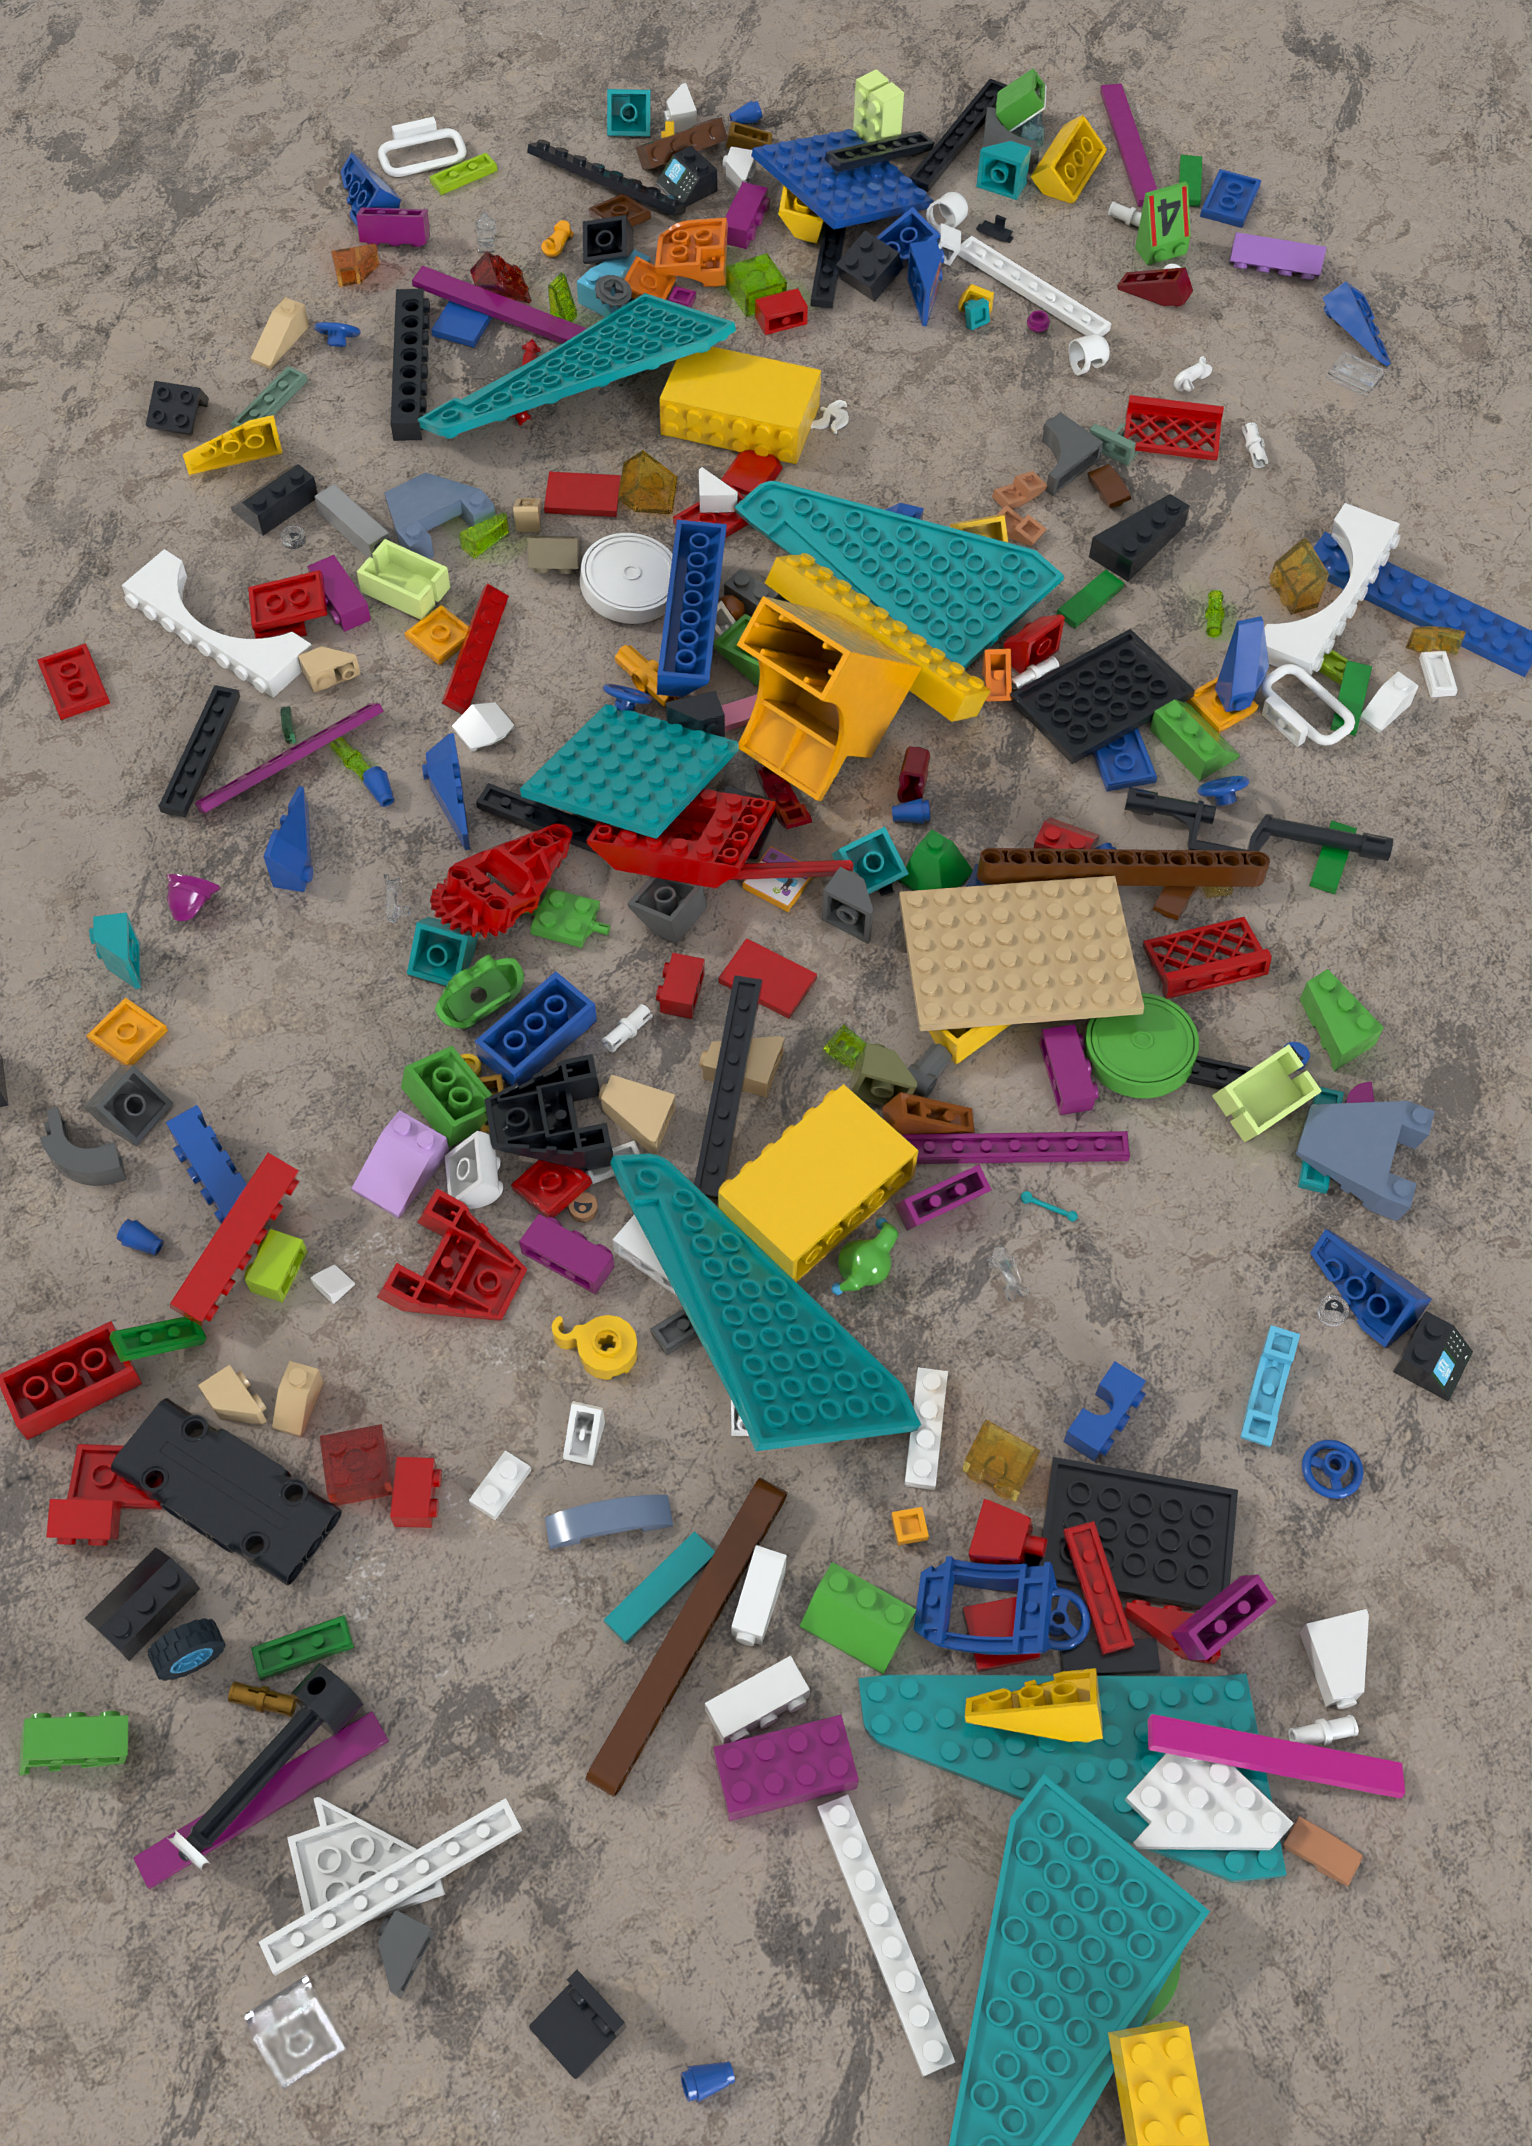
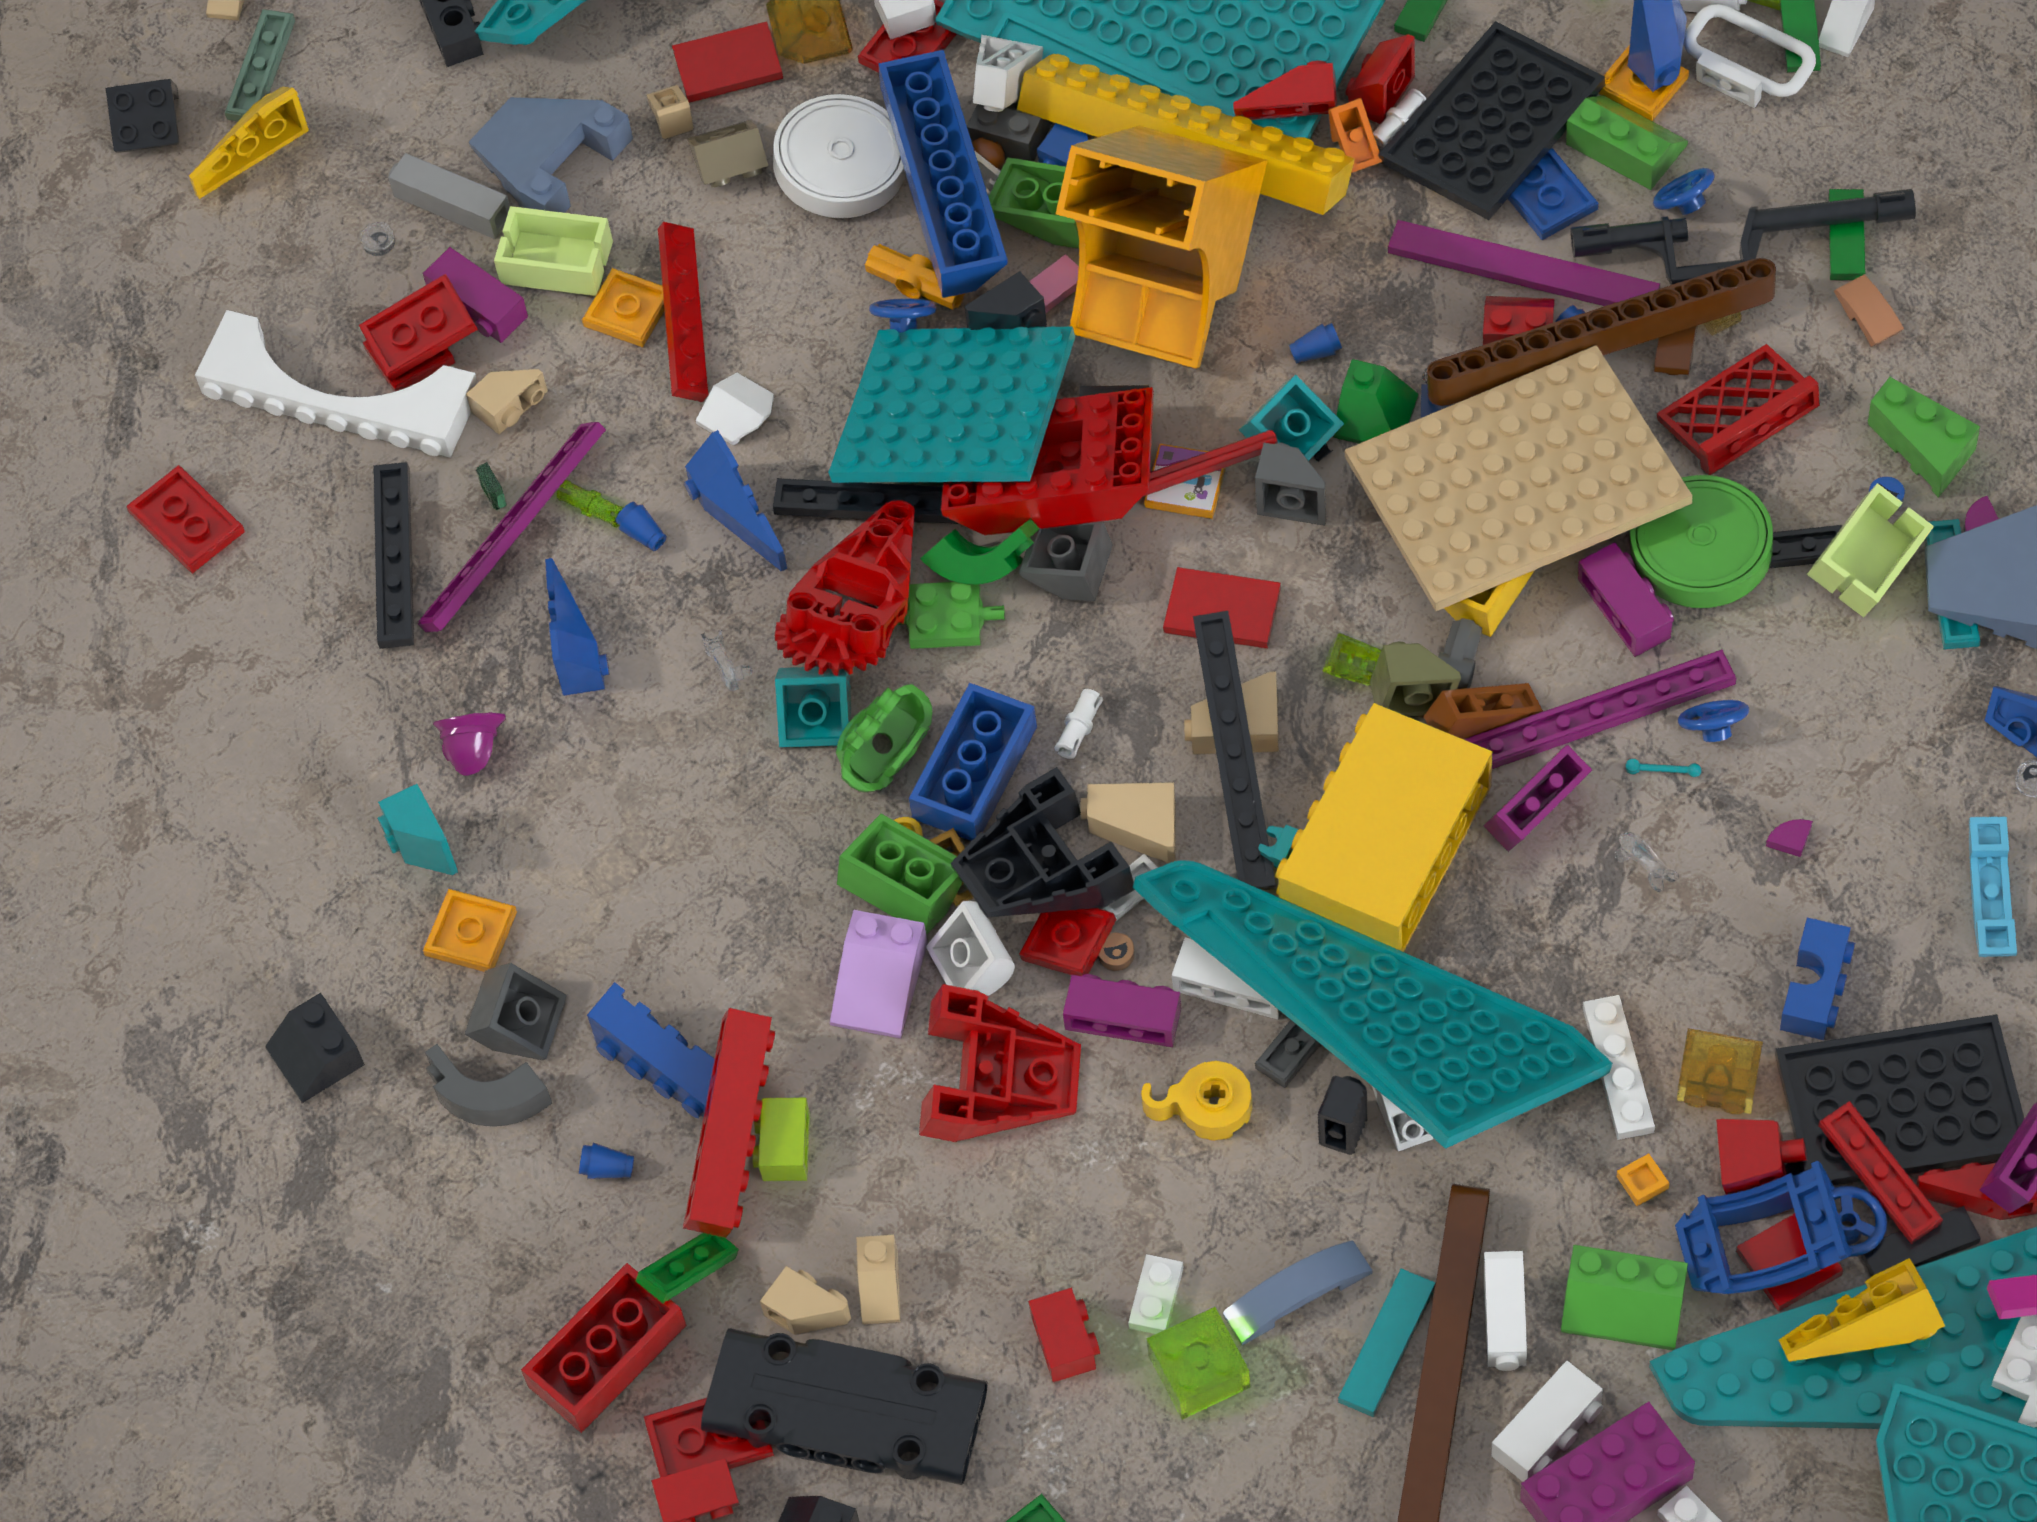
camera: 10 degrees left, 0 degrees up
black slope [231,464,318,536] -> none
white slope [310,1264,355,1304] -> none
clear red brick [320,1424,393,1506] -> none
clear neon green slope [459,512,509,559] -> none
white slope [563,1401,605,1466] -> none
red brick [656,953,705,1019] -> none
dark red slope [755,763,812,829] -> none
bright green piece [831,1217,899,1295] -> none
dark red brick [897,746,931,803] -> none
none -> green arch [920,518,1039,585]
none -> white wedge [973,35,1043,112]
none -> clear neon green brick [1146,1307,1251,1420]
none -> red slope [1233,60,1337,120]
none -> teal tile [1258,825,1299,868]
none -> black brick [1317,1076,1368,1155]
none -> magenta tile [1388,220,1660,306]
none -> blue piece [1678,700,1749,742]
none -> magenta tile [1766,819,1813,857]
none -> nougat slope [1834,274,1904,347]

